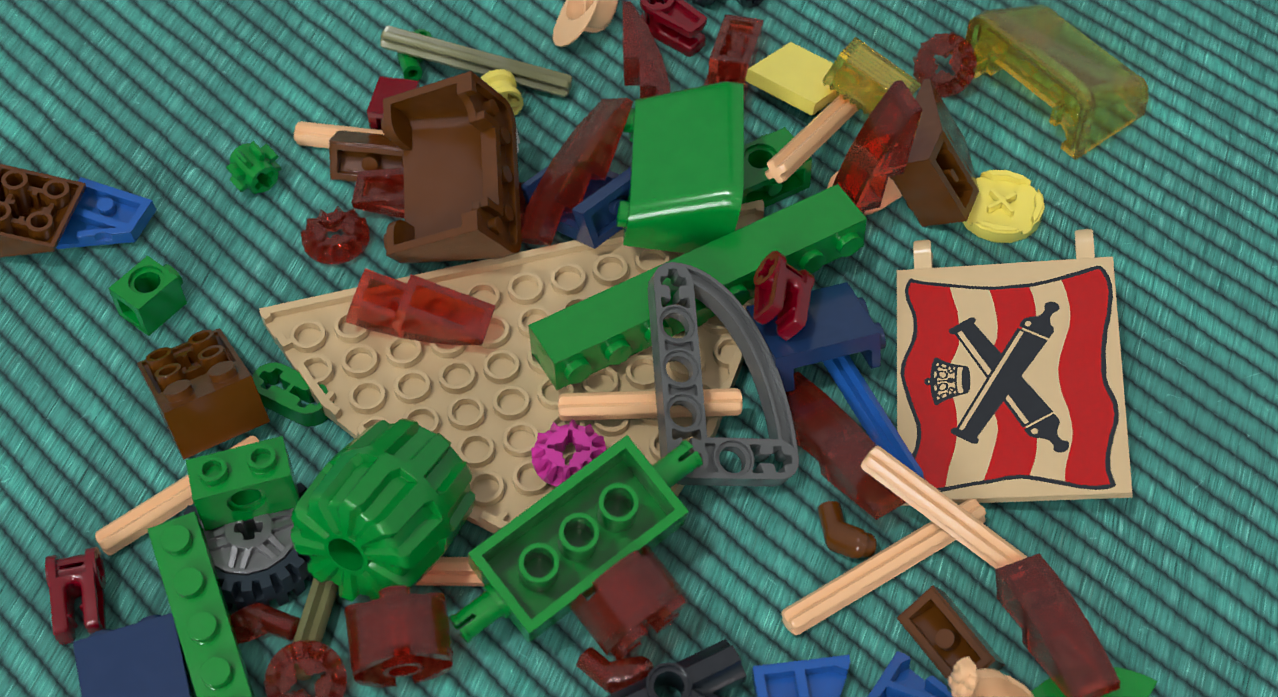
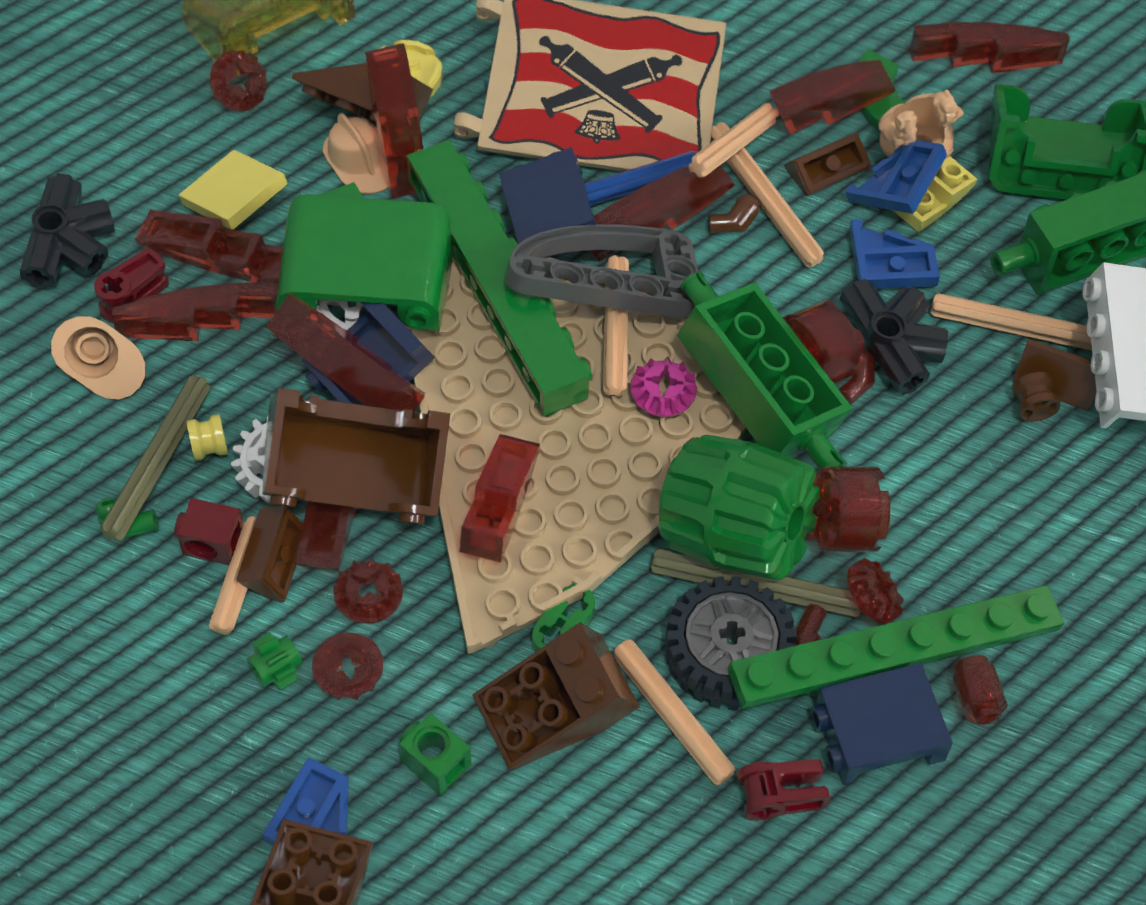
camera: 90 degrees left, 5 degrees up
green brick [186,436,300,531] -> none
dark red piece [753,251,815,341] -> none
light nougat axle [765,89,862,184] -> none
clear yellow brick [823,37,922,128] -> none
none -> clear red gear [312,633,383,701]

